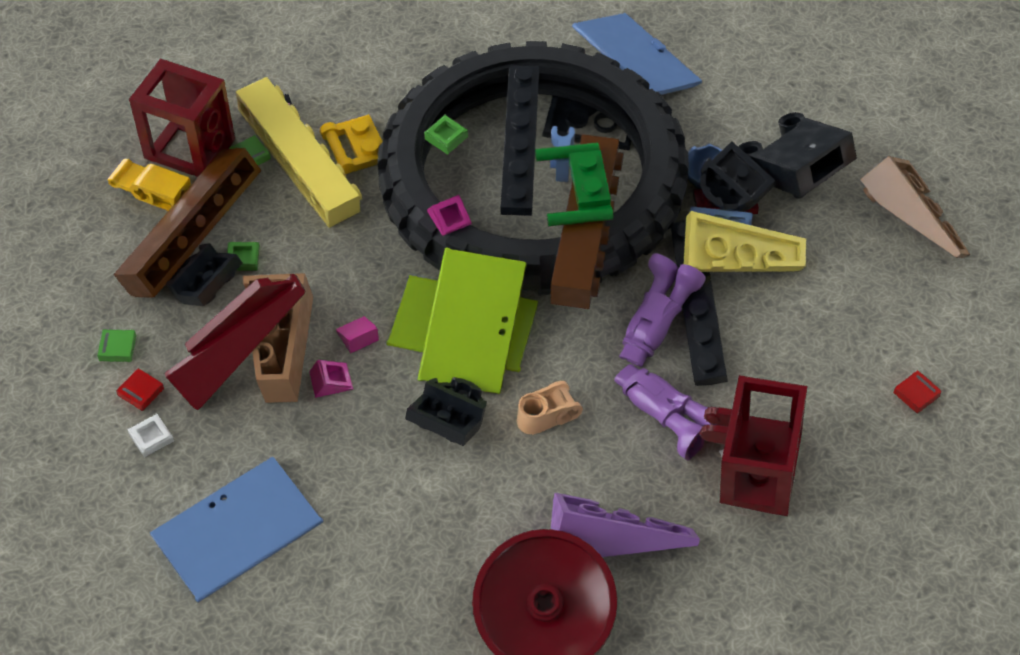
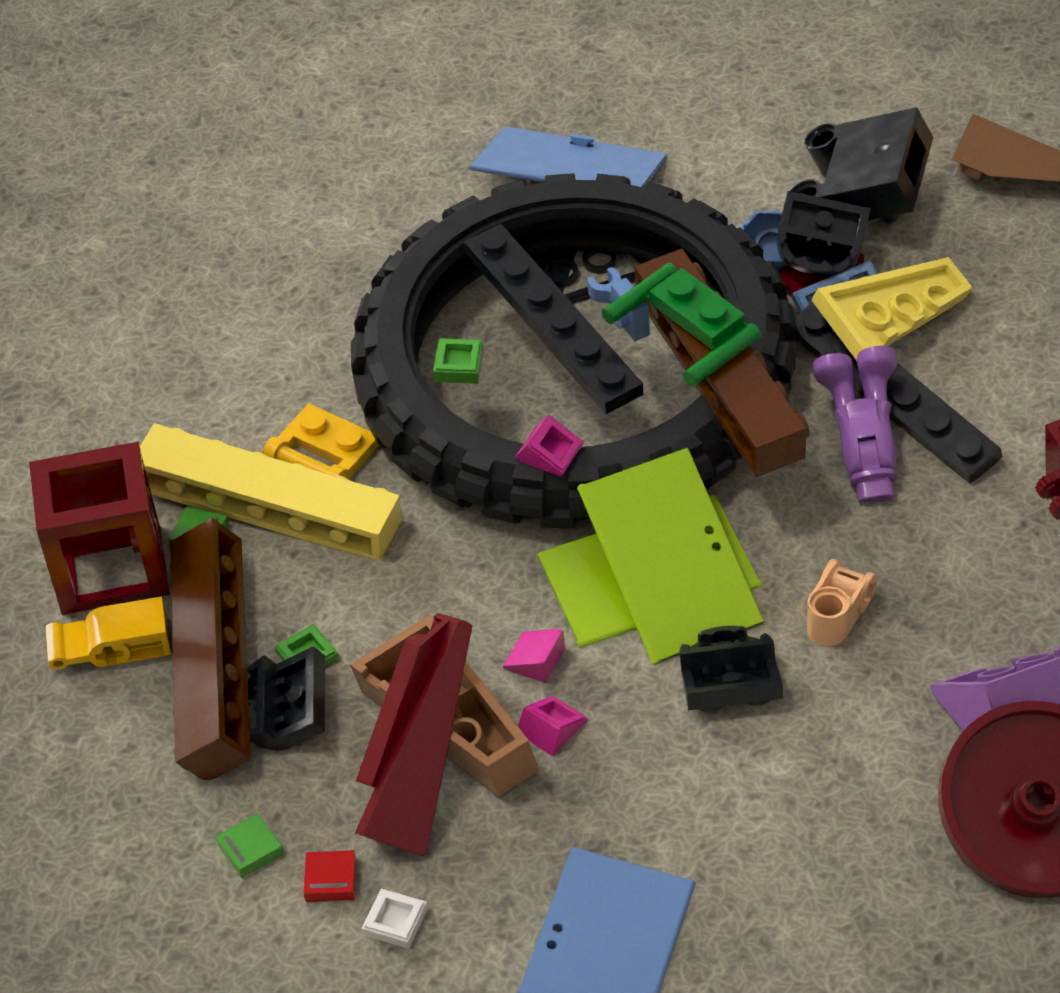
camera: 30 degrees left, 5 degrees down
medium lavender piece [614,364,721,461] -> none

